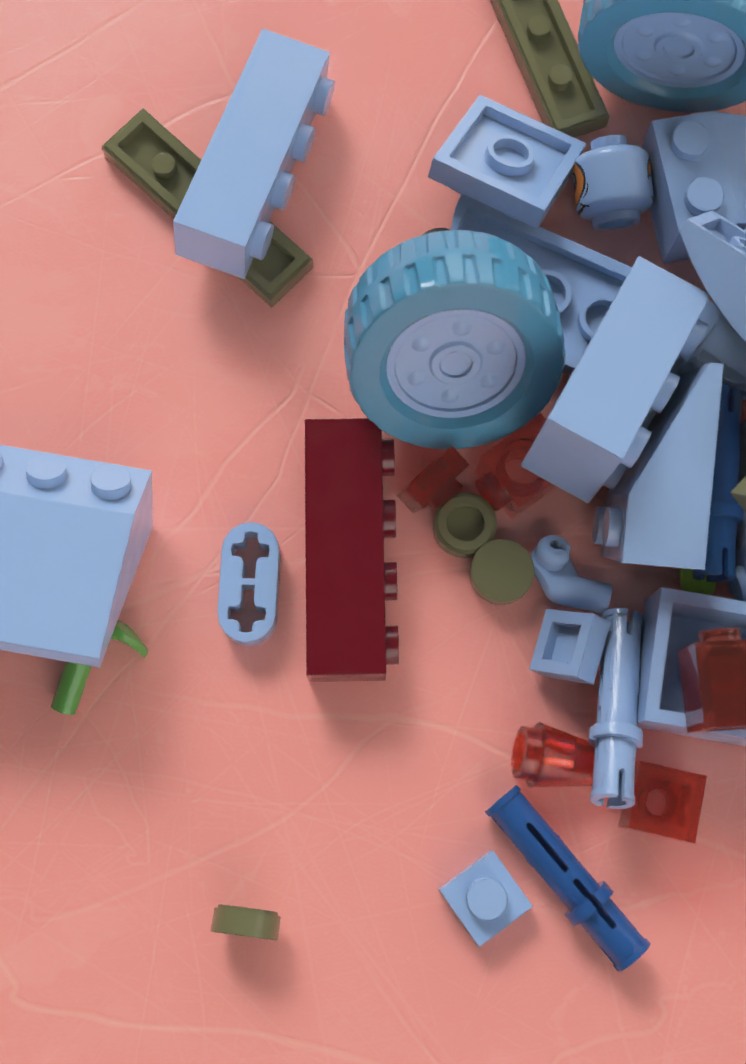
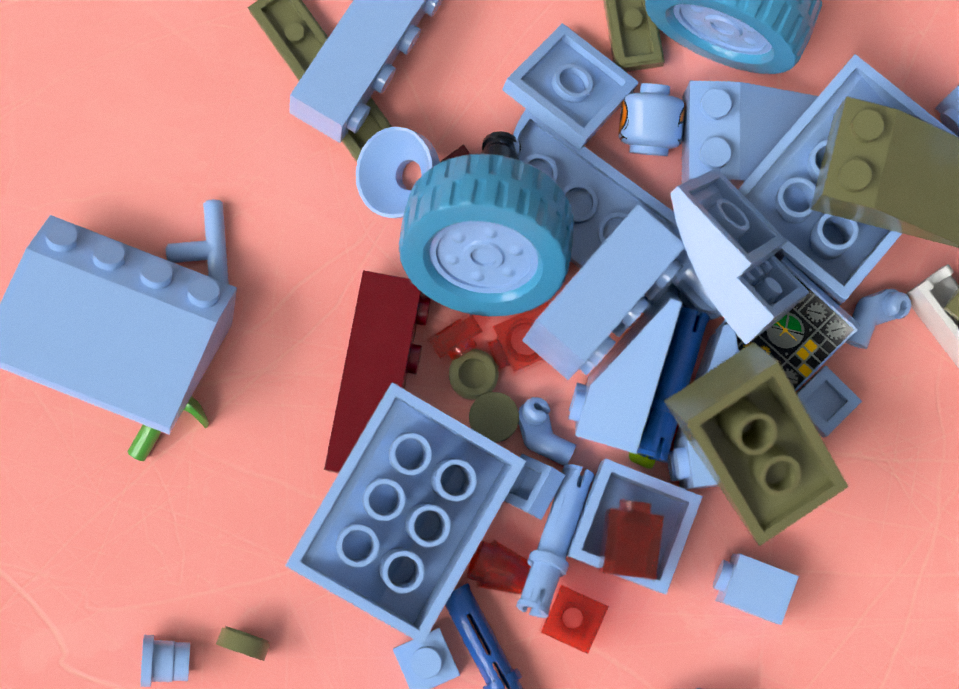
camera: 10 degrees right, 5 degrees up
light blue beam [218,522,281,646] -> none
none -> light blue piece [140,634,190,687]
none -> light blue piece [166,199,229,284]
none -> light blue slope [285,383,526,644]
none -> light blue piece [356,127,440,219]

